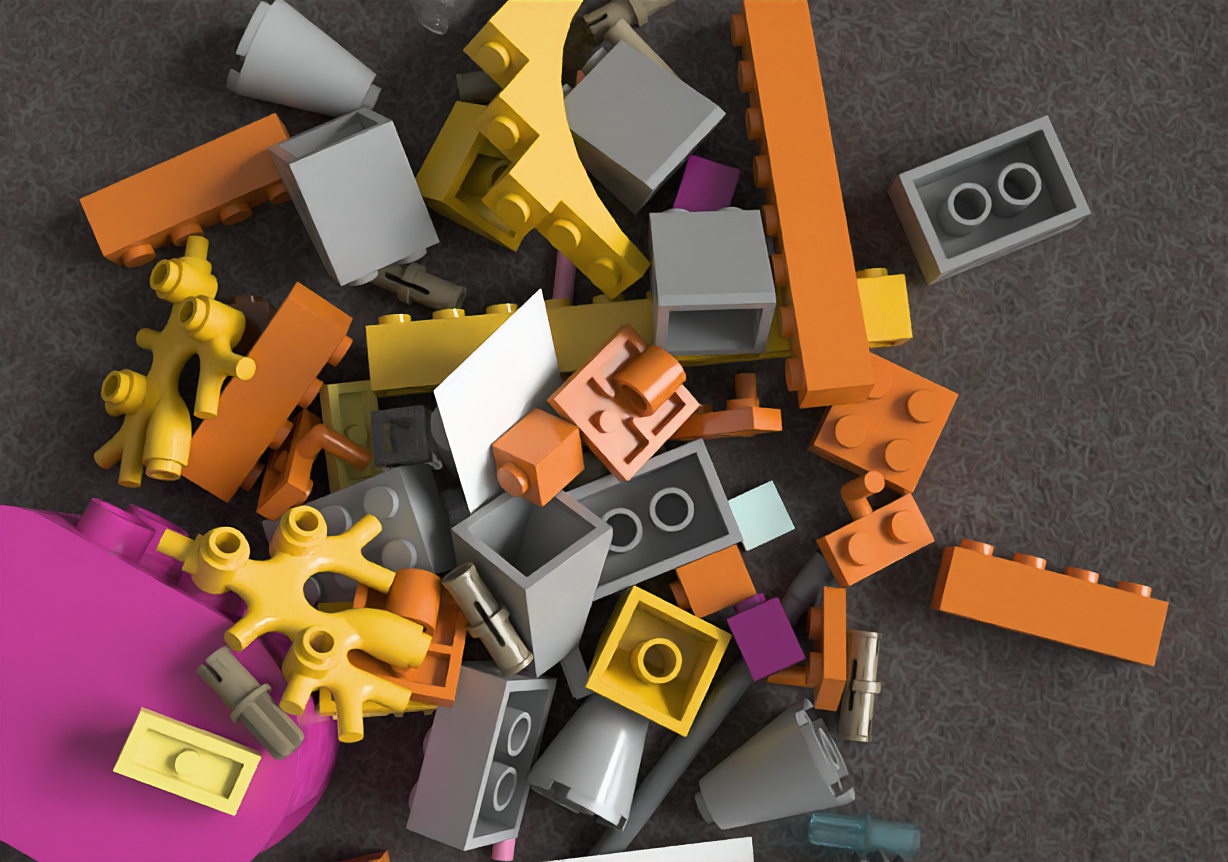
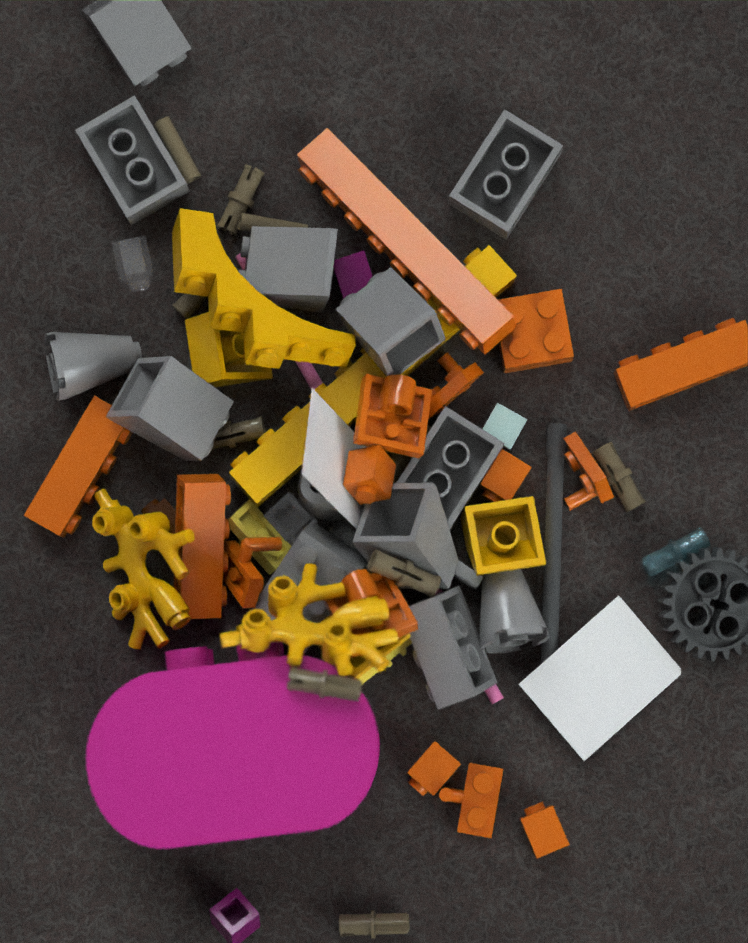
camera: 30 degrees left, 0 degrees up
light yellow plate [113,707,261,816] -> none
light grey cone [695,698,855,830] -> none
magenta brick [727,593,806,682] -> none
orange plate [816,471,935,588] -> none

